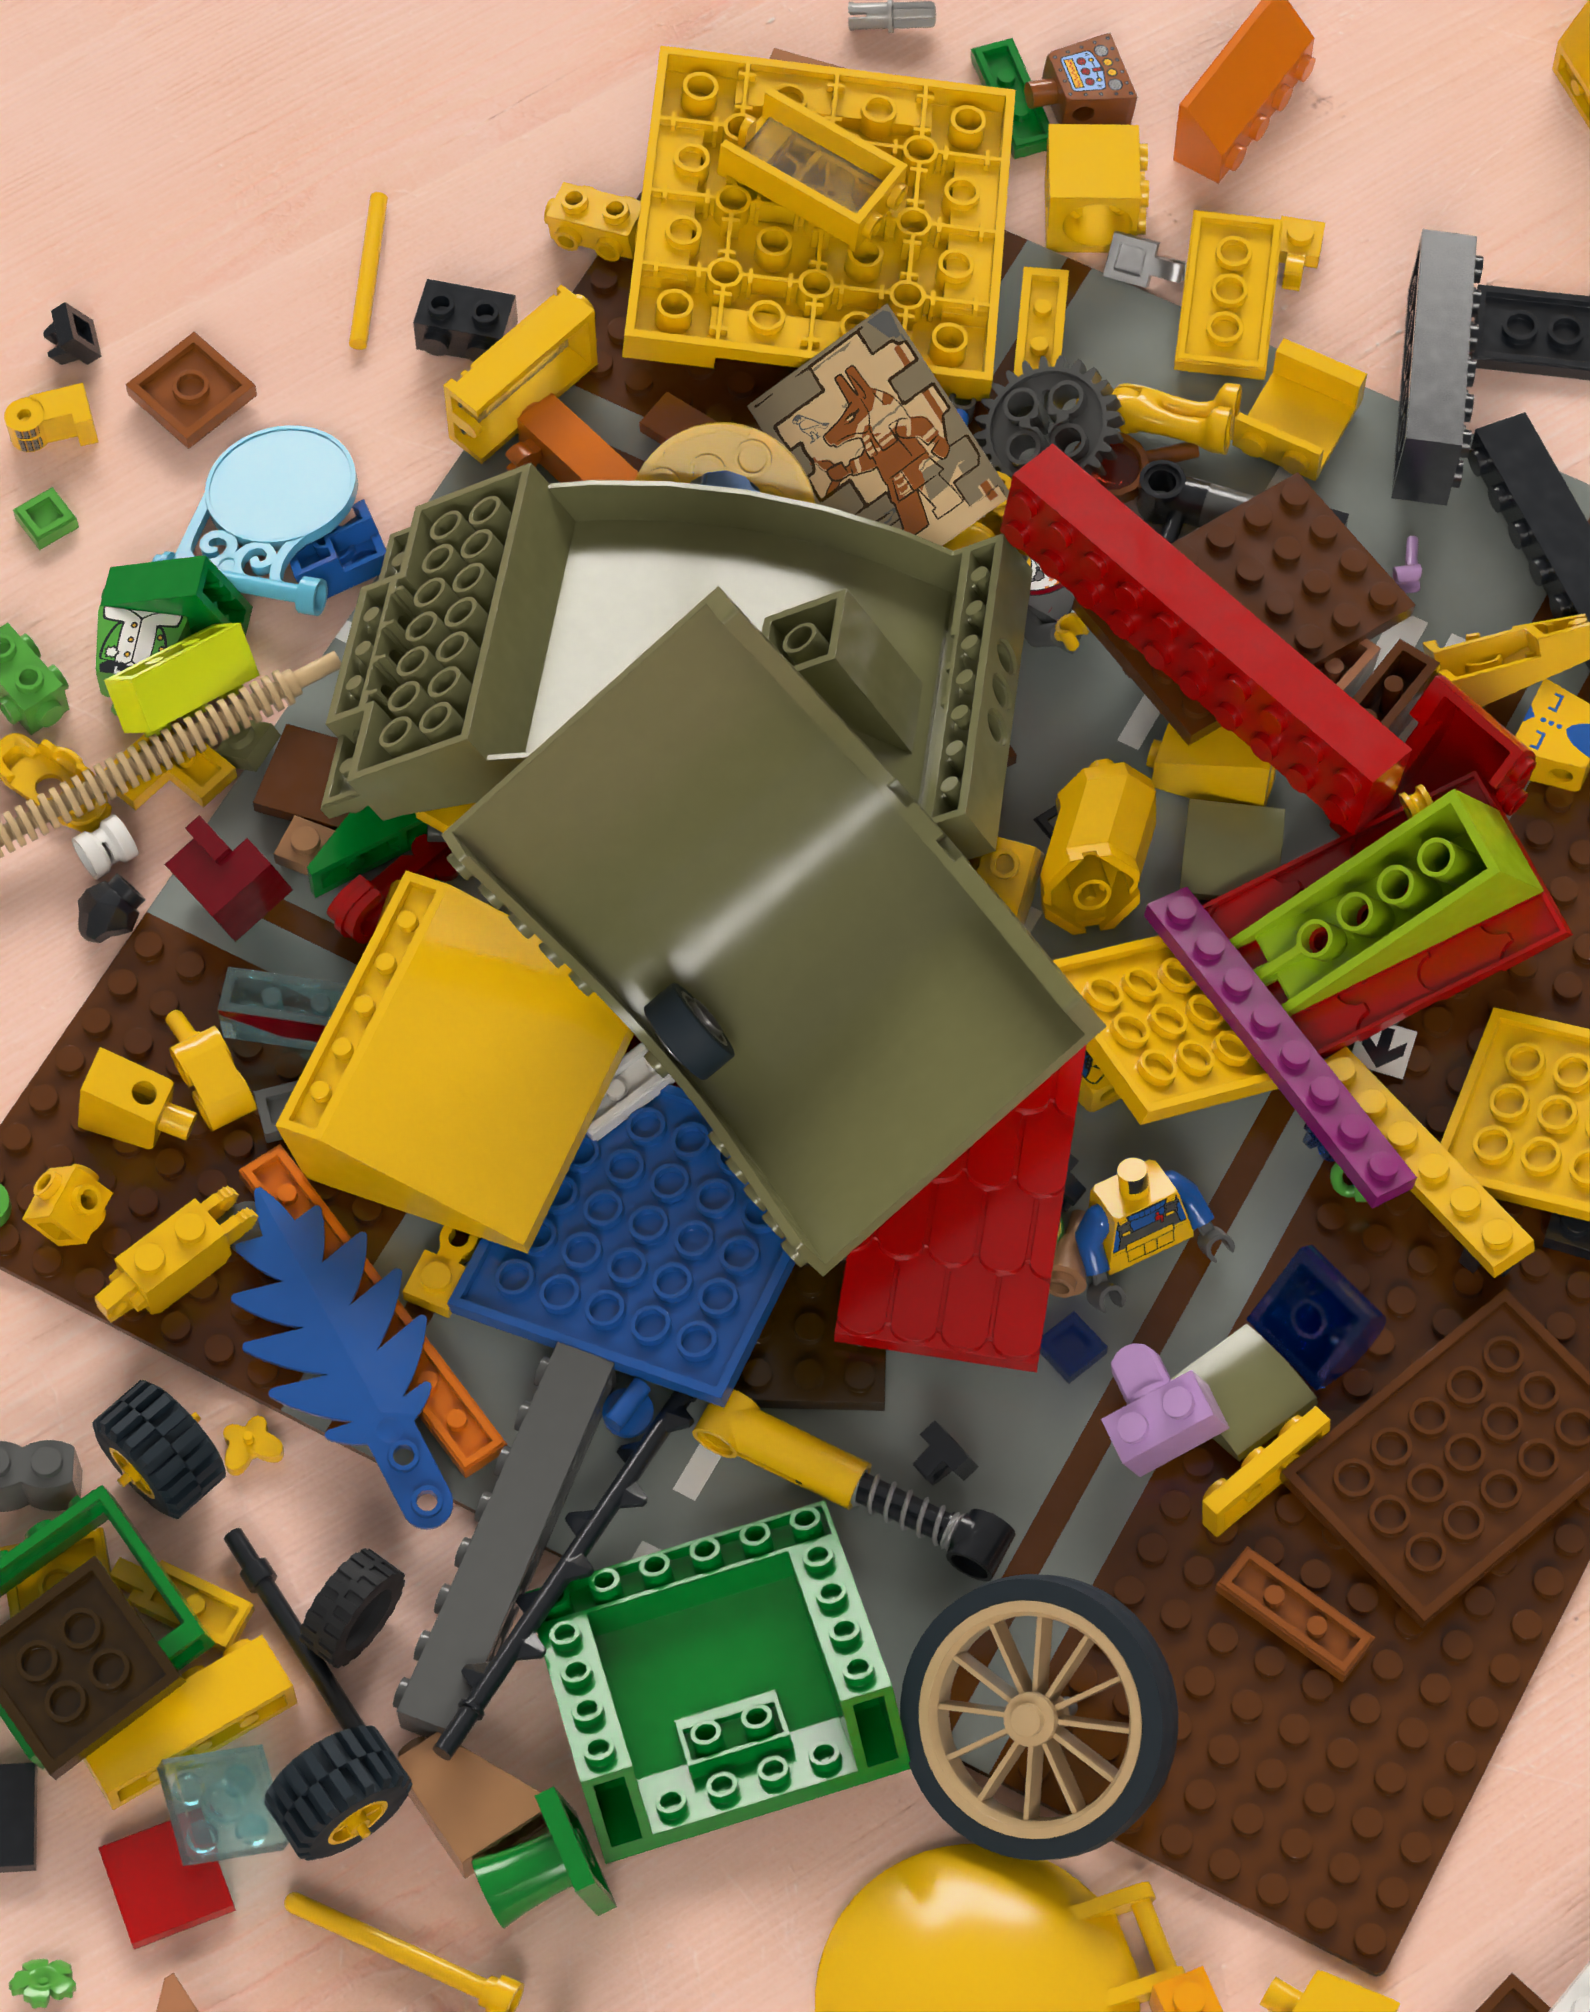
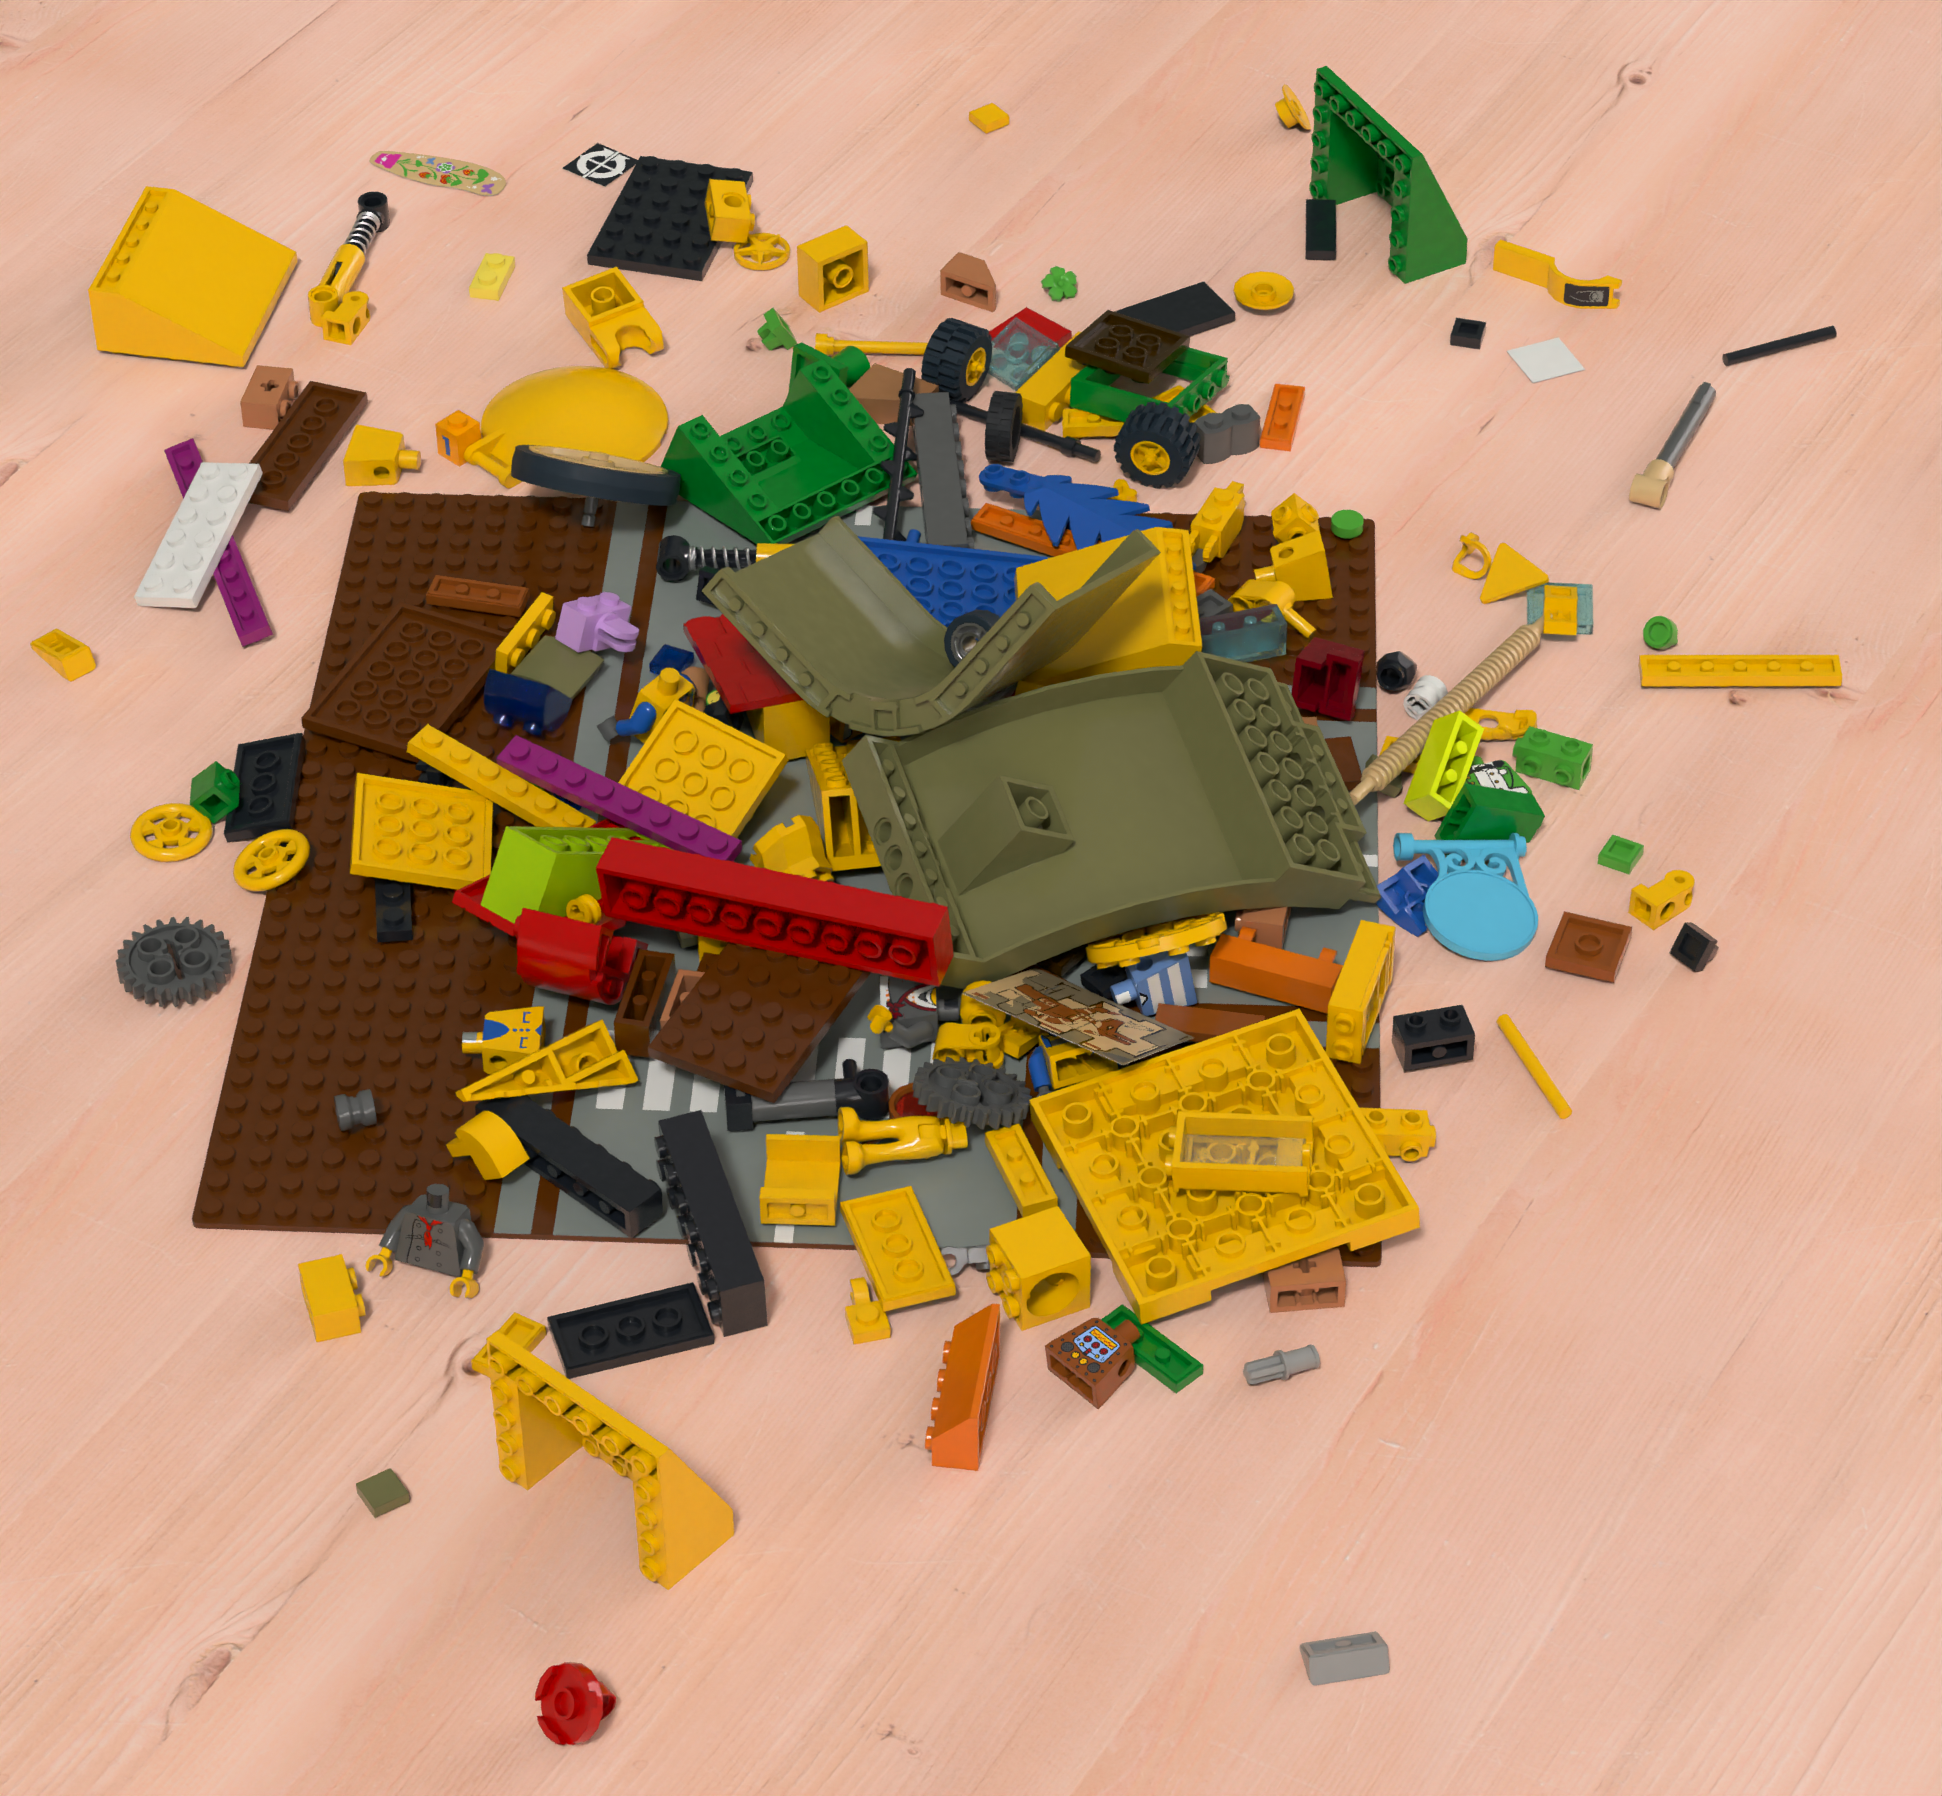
camera: 155 degrees right, 20 degrees down
lavender hand [1392,536,1422,594] -> none

